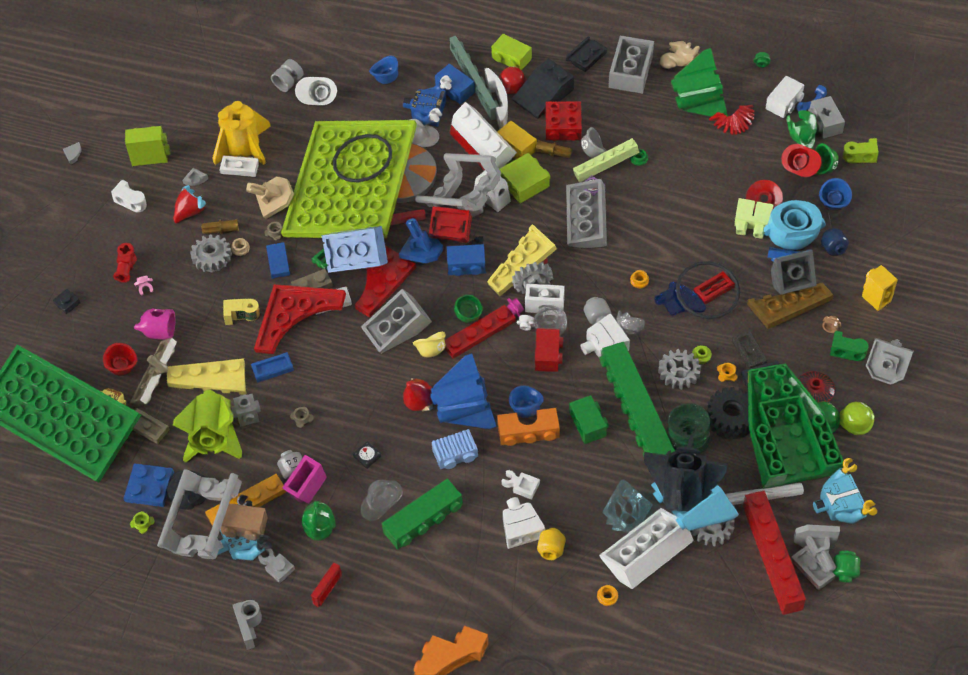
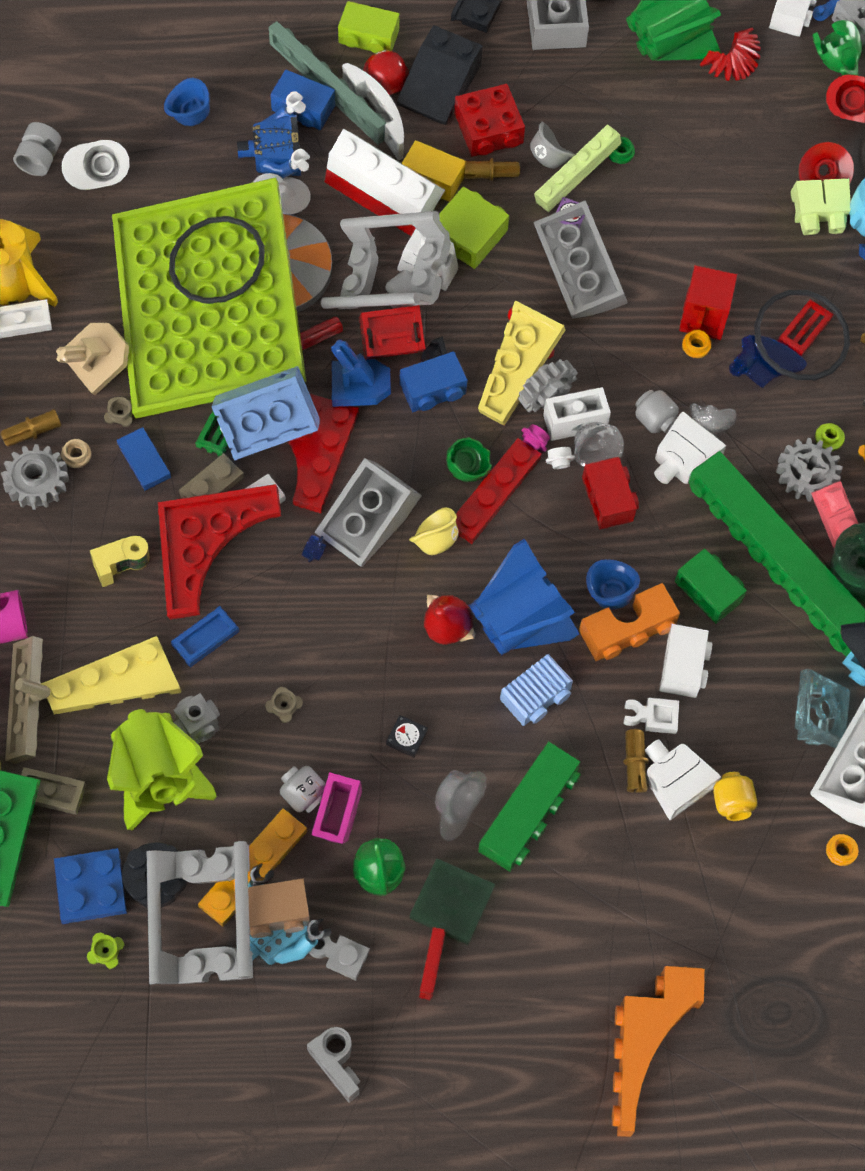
camera: 25 degrees left, 10 degrees up
none -> clear blue plate [301,534,327,563]
none -> clear green plate [409,858,495,945]
none -> pearl gold axle [623,729,649,793]
none -> white brick [660,624,712,698]
none -> red piece [679,265,737,340]
none -> coral hinge [811,481,863,548]

